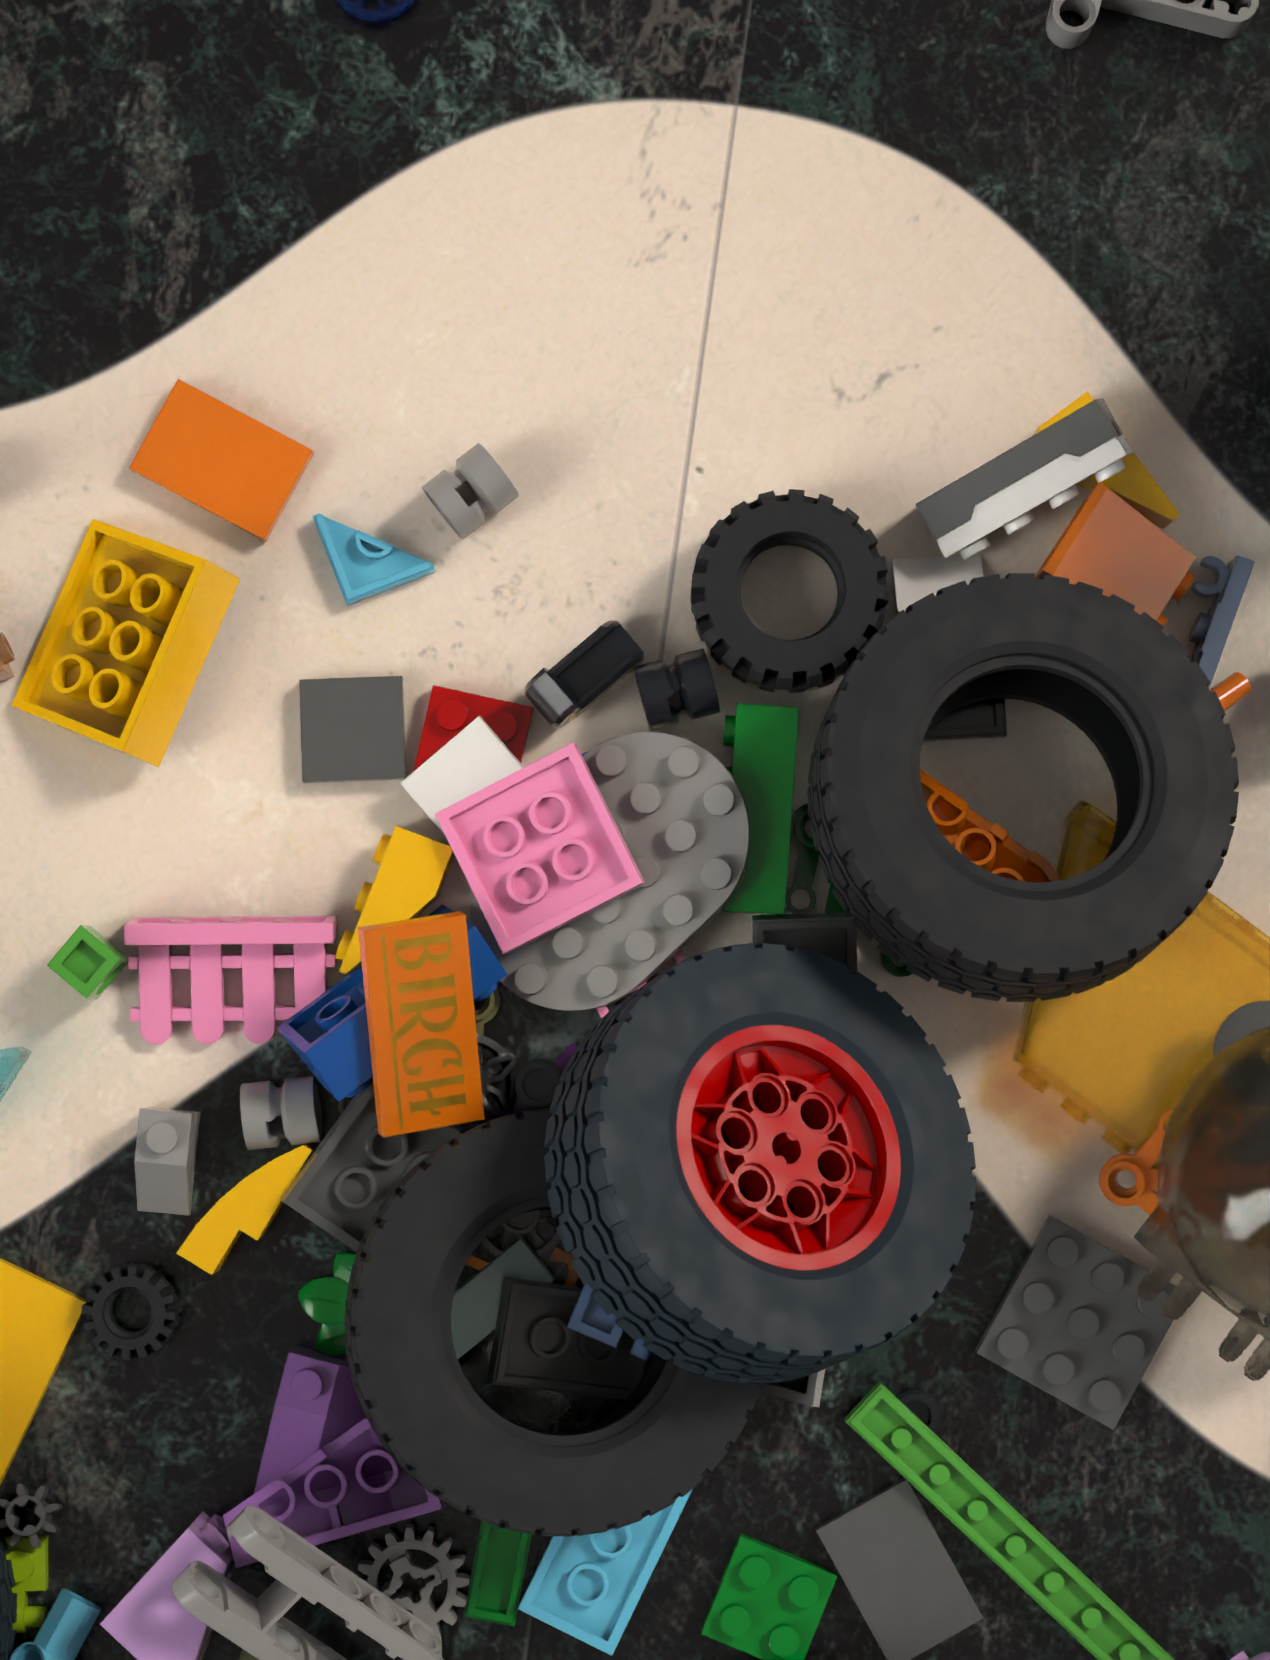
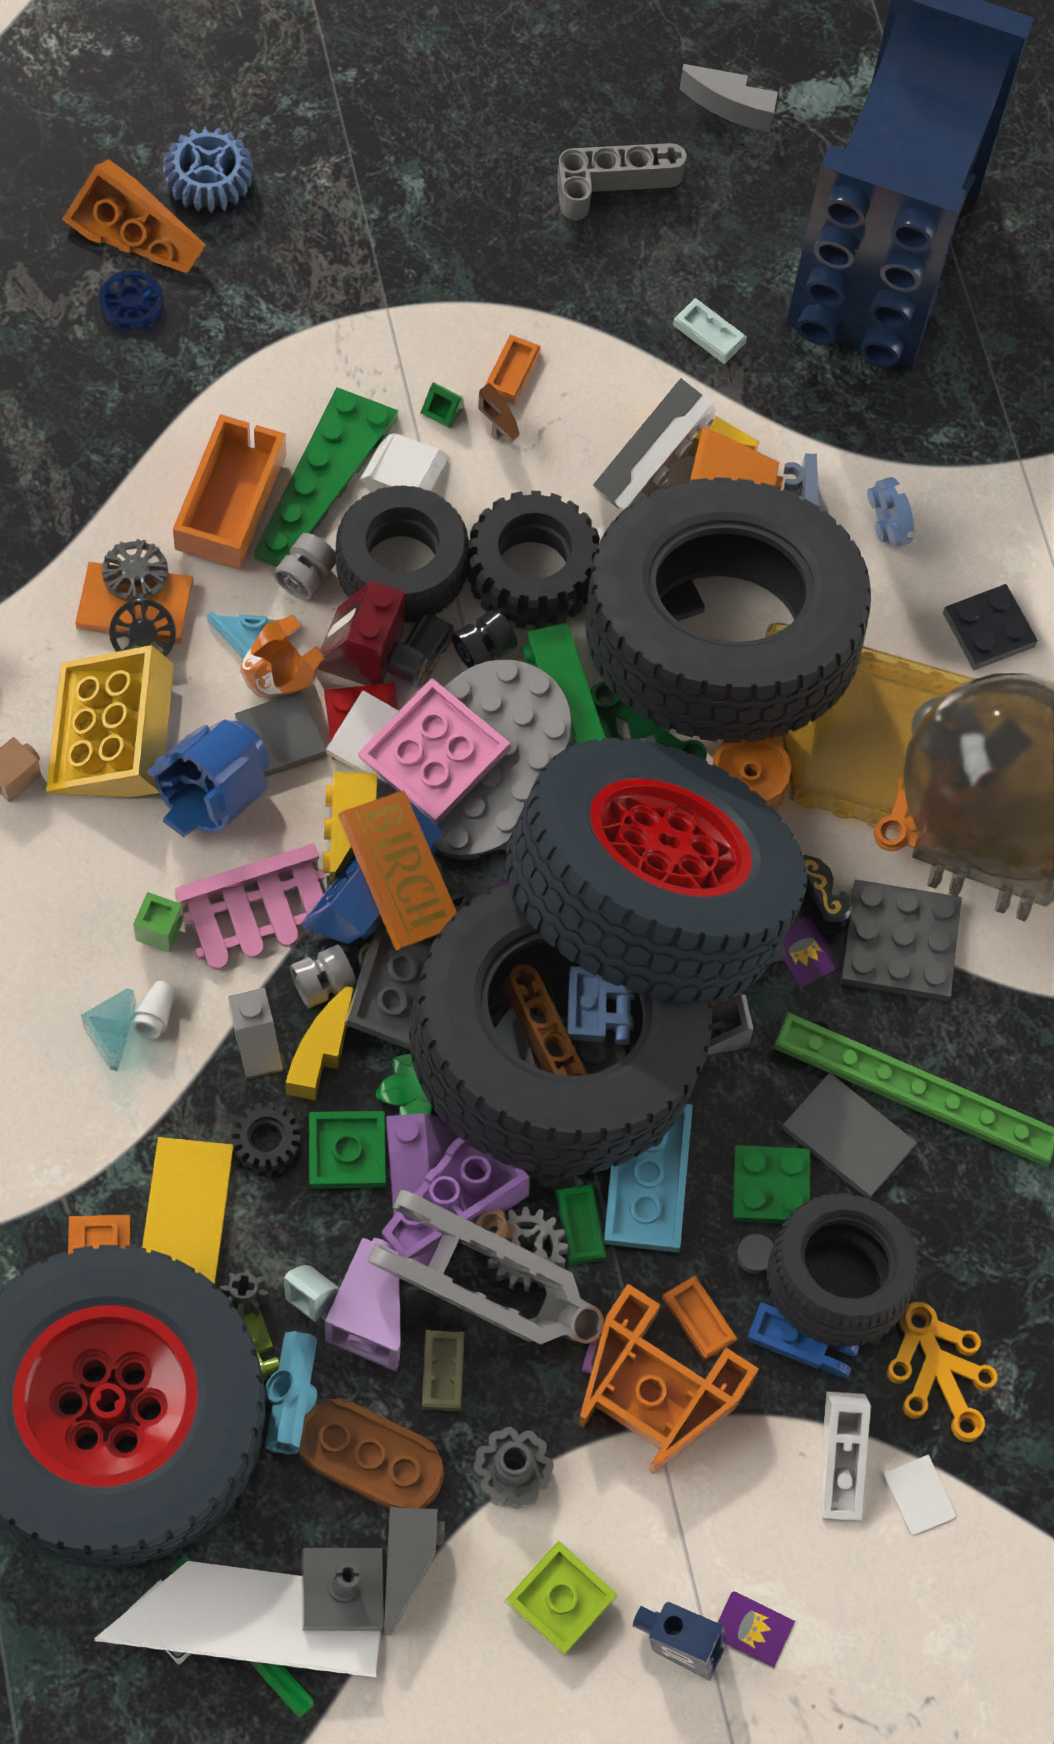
camera: 25 degrees left, 20 degrees down
none -> dark grey wheel [102,539,168,602]
none -> black wheel [109,599,176,657]
none -> white cone [132,981,175,1039]
none -> blue piece [147,719,269,837]
none -> orange piece [173,414,286,569]
none -> orange piece [240,615,325,697]
none -> green wing [254,387,399,567]
none -> light aqua slope [284,1265,340,1322]
none -> green plate [309,1111,386,1189]
none -> dark red slope [317,580,405,685]
none -> black tyre [335,485,469,623]
none -> white slope [360,433,449,492]
none -> green slope [420,382,465,428]
none -> medium nougat plate [474,1209,516,1239]
none -> reddish brown slope [478,383,520,442]
none -> orange tile [485,334,541,405]
none -> dark orange beam [503,964,587,1076]
none -> light aqua plate [673,298,747,364]
none -> orange wheel [712,736,791,811]
none -> dark purple sticker [782,916,841,987]
none -> black animal [802,855,852,933]

